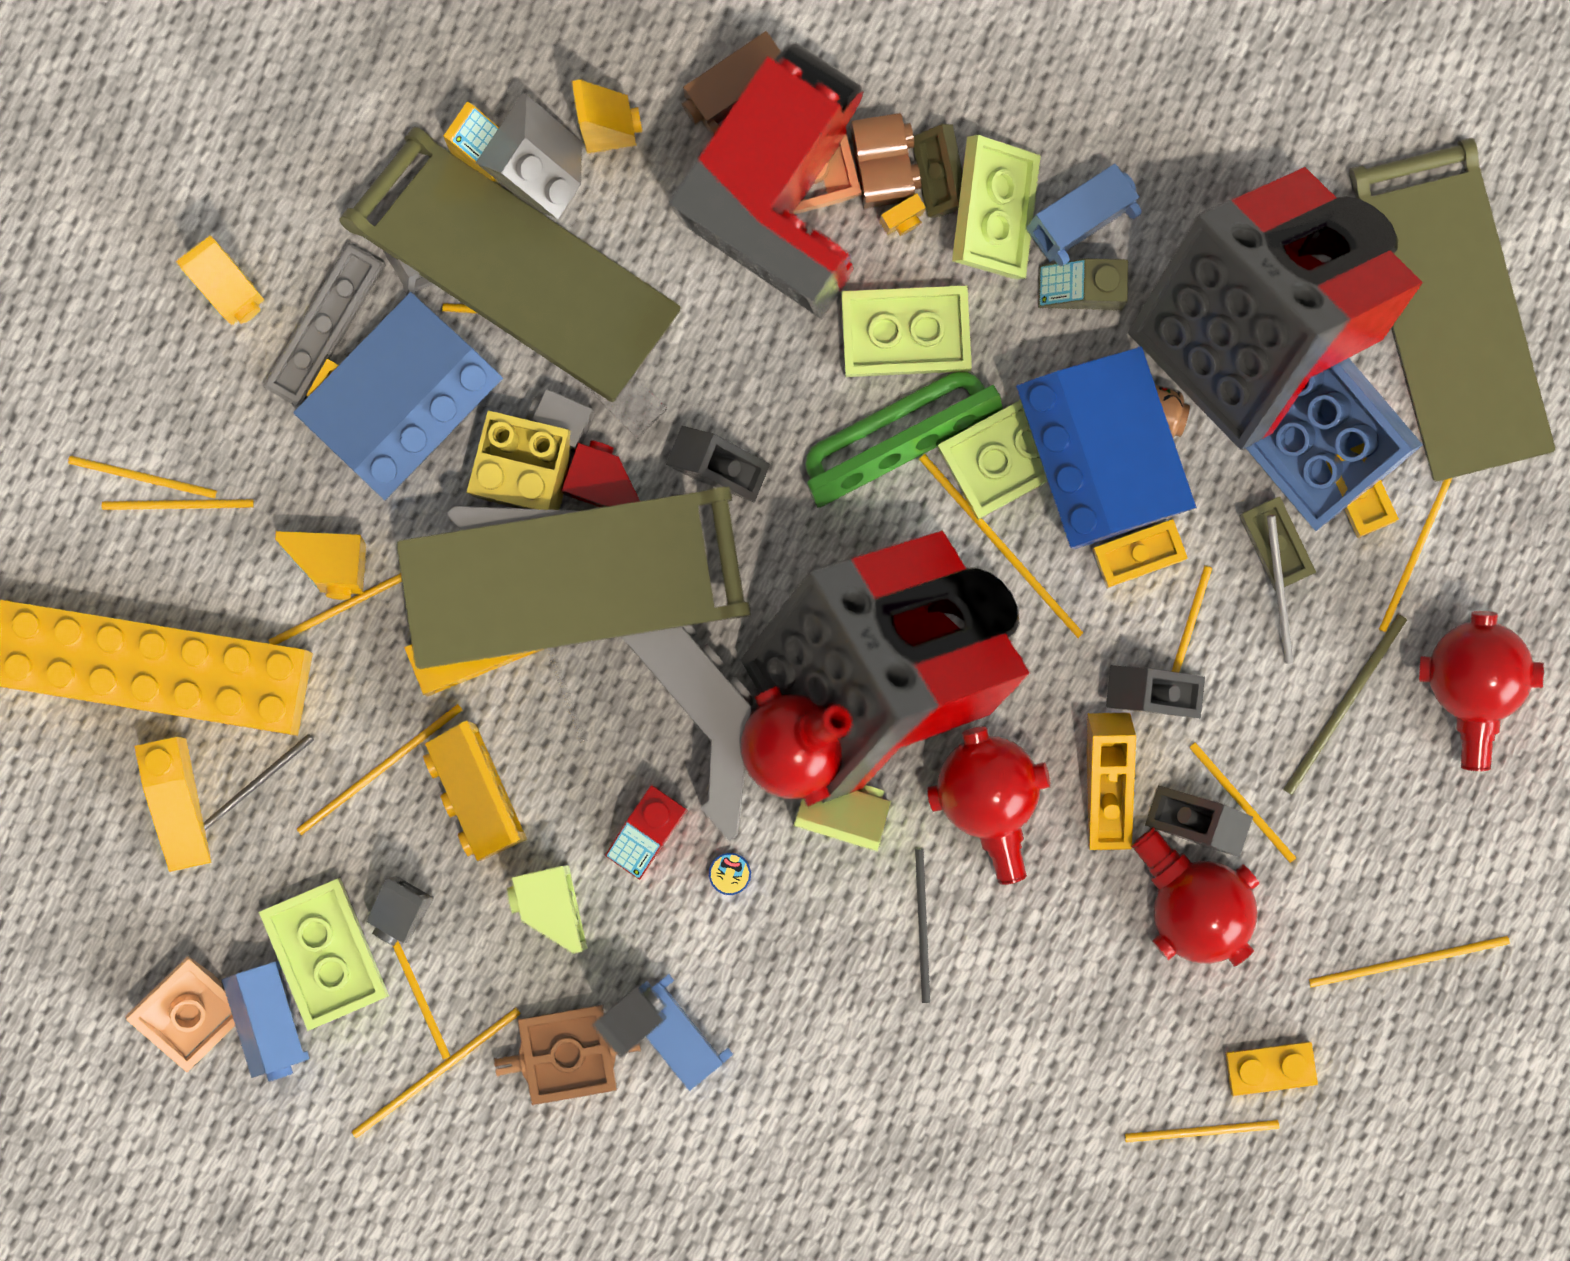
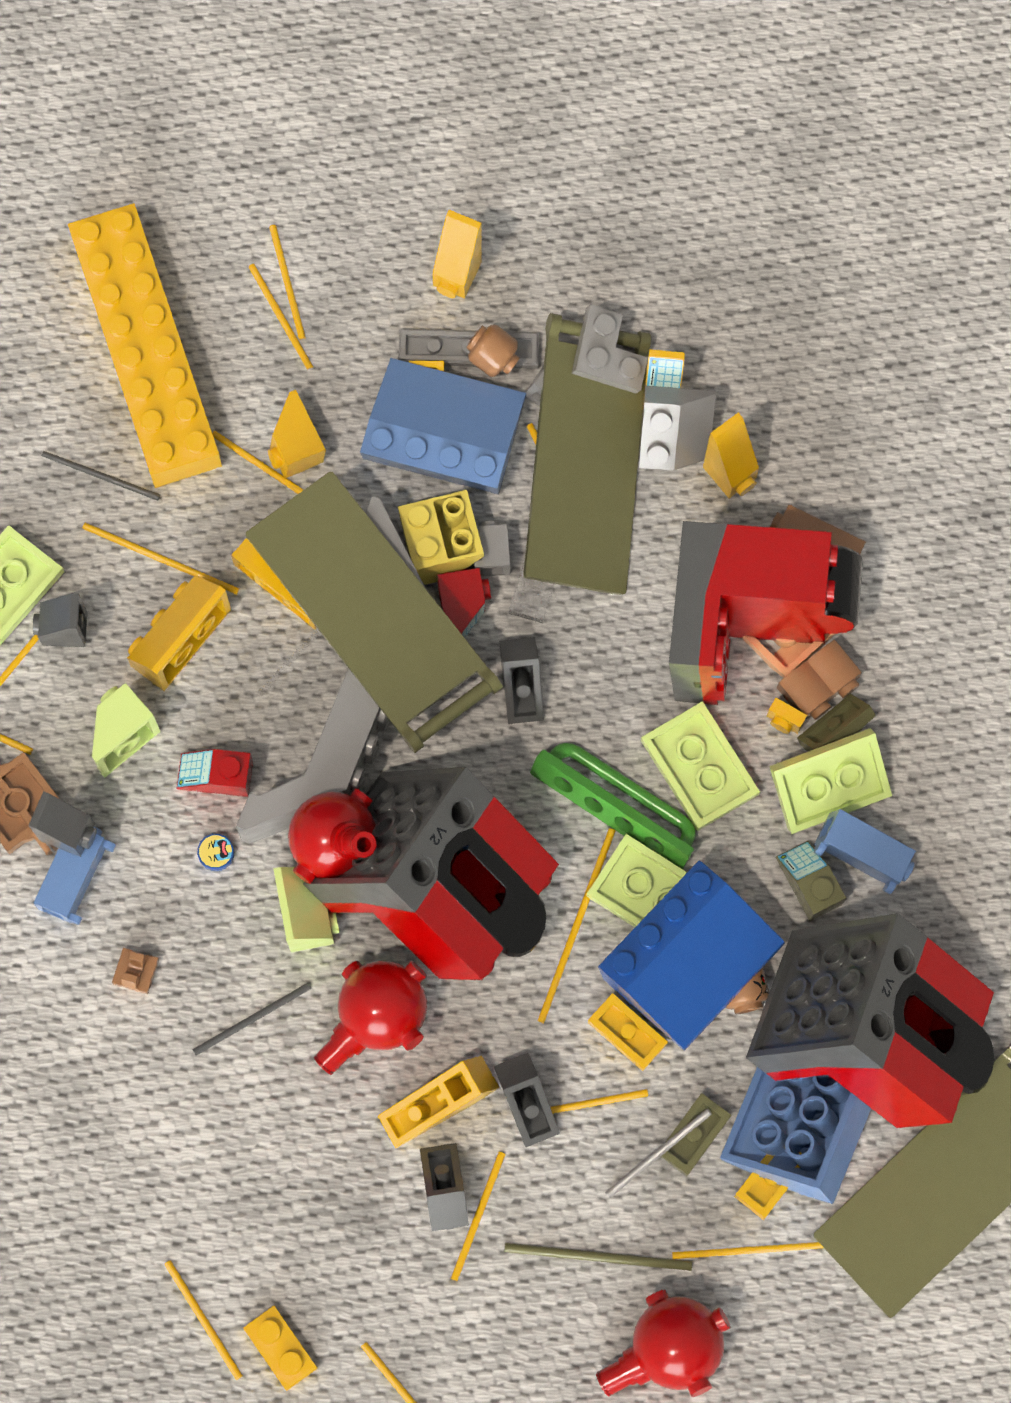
camera: 60 degrees right, 10 degrees down
yellow slope [134,737,212,872] -> none
red piece [1131,827,1260,967] -> none
none -> medium nougat tile [112,948,159,994]
none -> medium nougat head [466,324,520,377]
none -> light grey plate [571,304,648,394]

